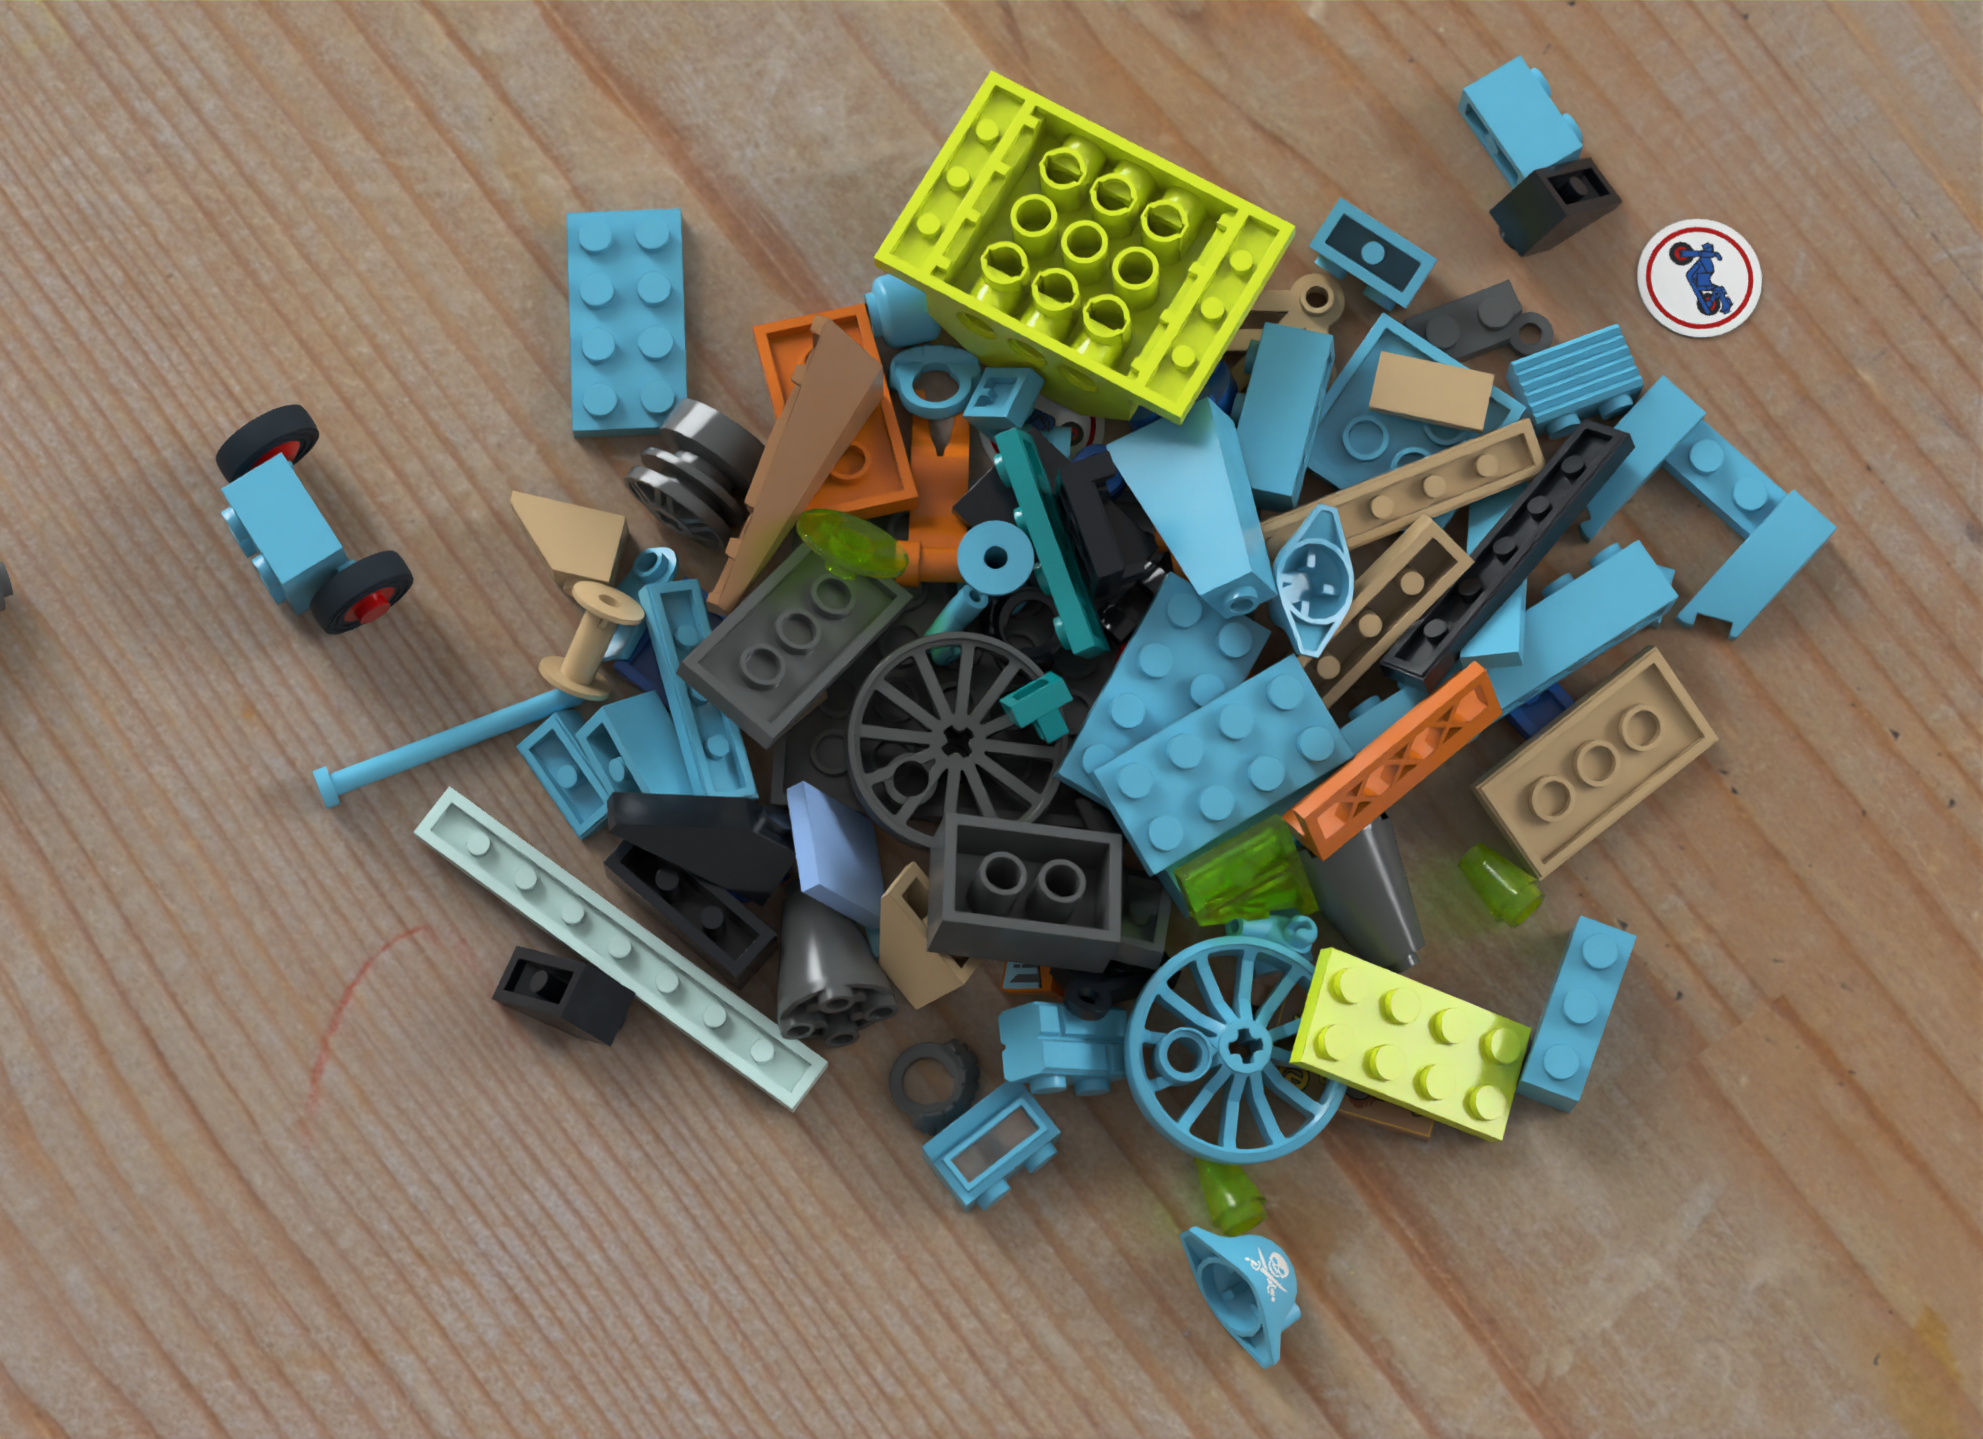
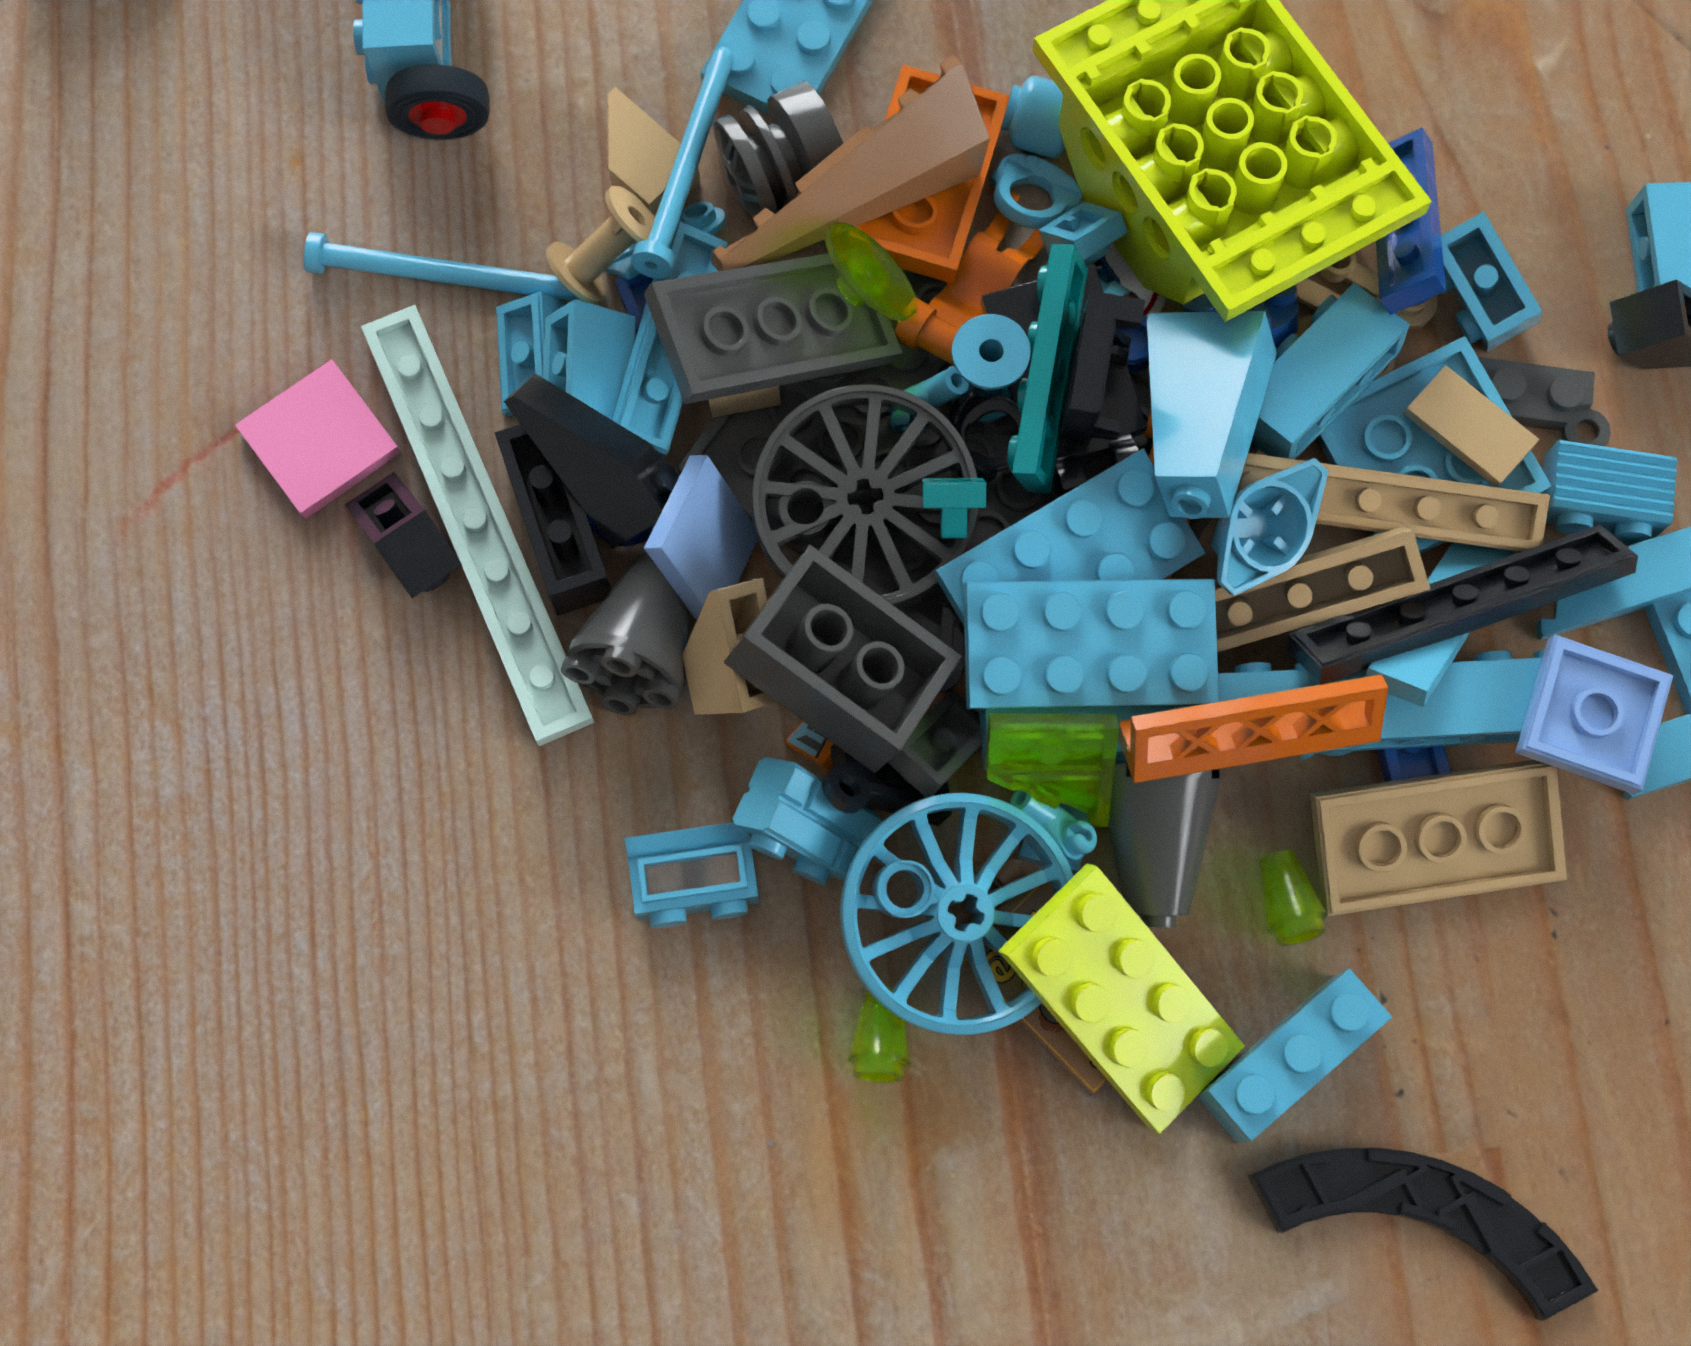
camera: 30 degrees right, 0 degrees up
dark grey piece [889,1038,980,1136] -> none
medium azure hat [1179,1226,1301,1369] -> none
none -> bright pink tile [235,359,401,520]
none -> medium azure bar [631,47,734,279]
none -> black tile [1247,1148,1598,1321]
none -> blue plate [1376,127,1446,315]
none -> light blue tile [1515,634,1674,794]

